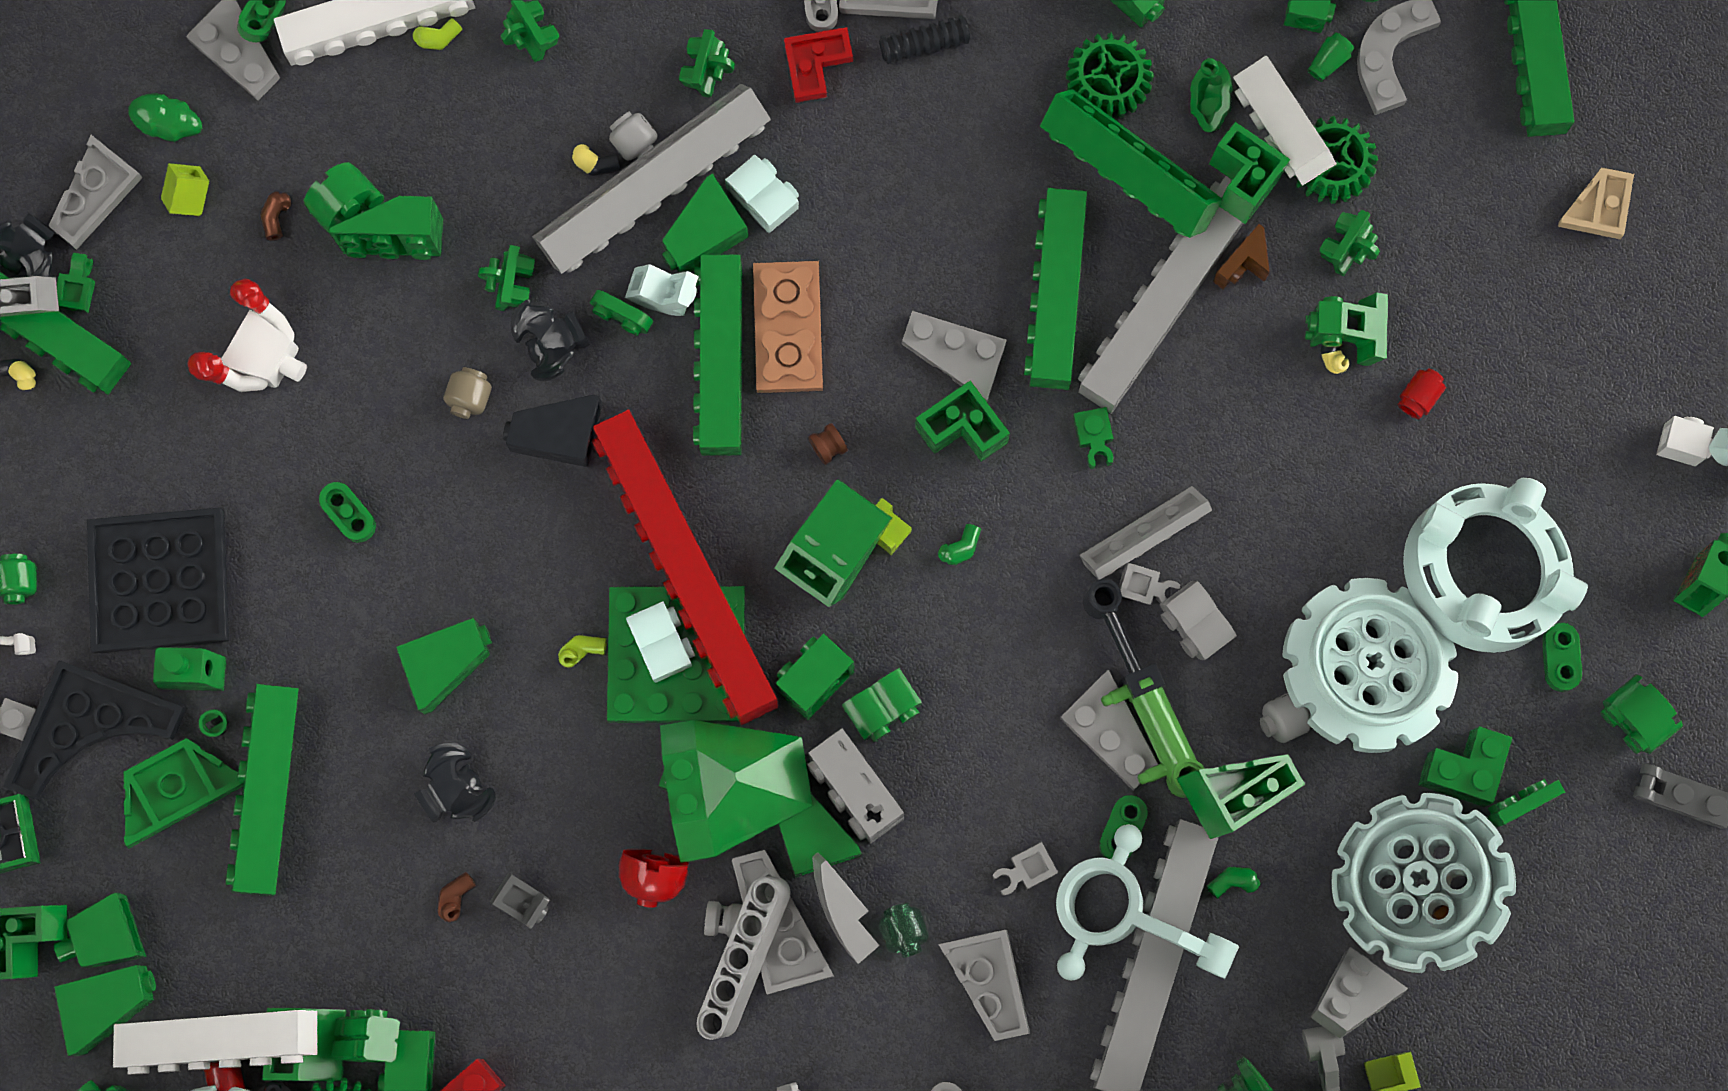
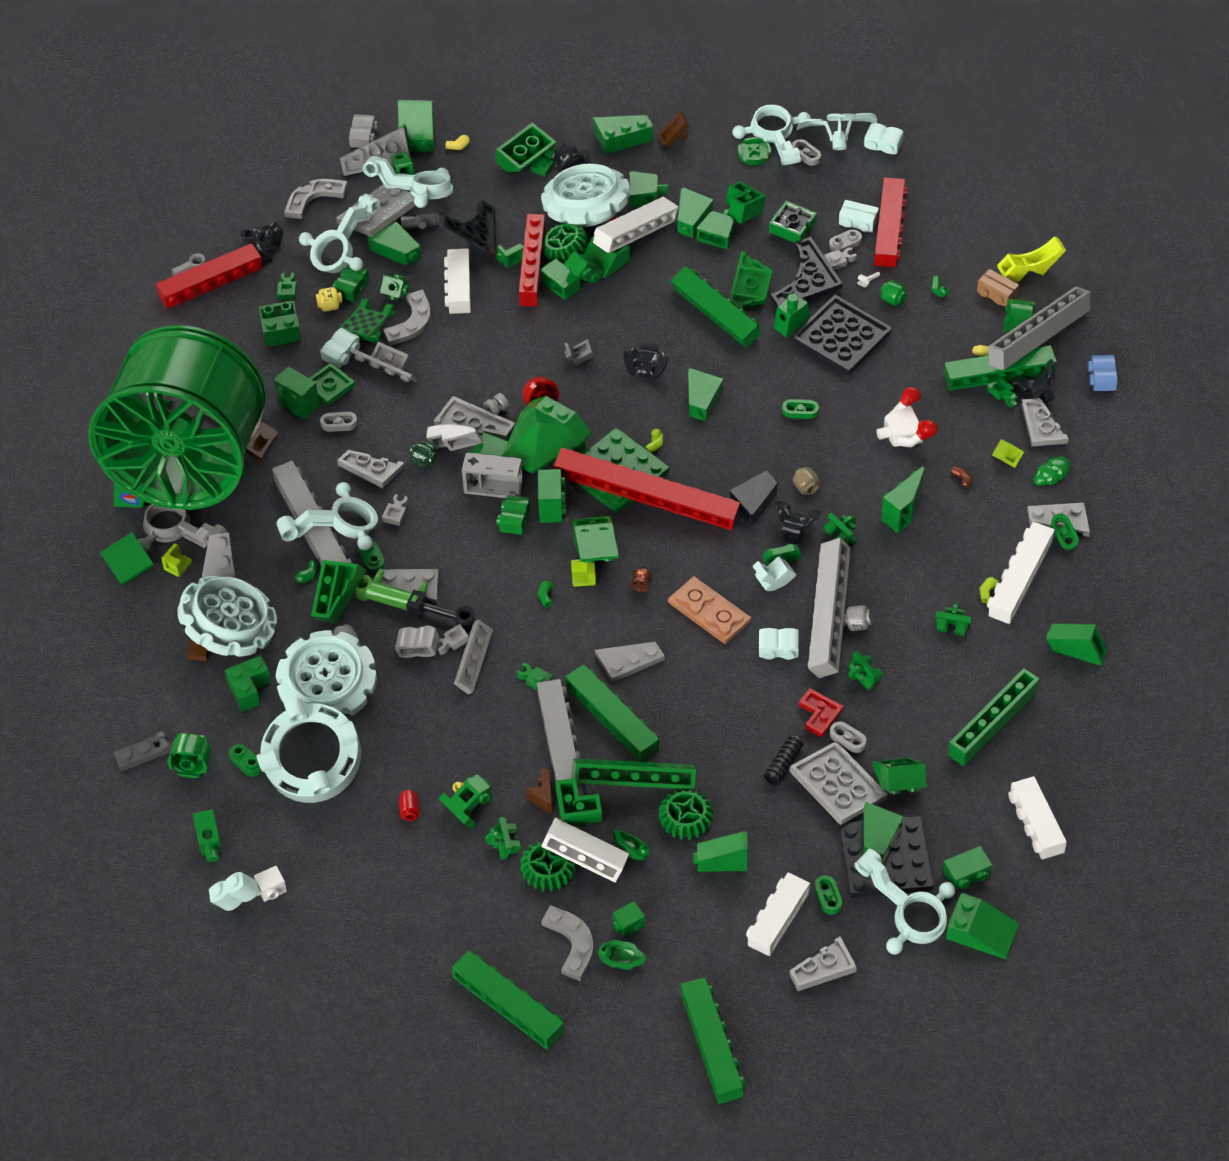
camera: 135 degrees right, 25 degrees down
green hinge [199,709,228,737] -> none
green brick [304,162,384,238] -> none
copper arm [438,872,476,922] -> none
arm [572,144,620,176] -> none
light aqua brick [626,601,695,683] -> none
green slope [661,174,748,273] -> none
green brick [693,255,742,456] -> none
light grey beam [696,877,791,1040] -> none
green brick [915,380,1010,462] -> none
green cone [1307,32,1354,82] -> none
green plate [1486,779,1565,828] -> none
tan wing [1558,168,1634,239] -> none

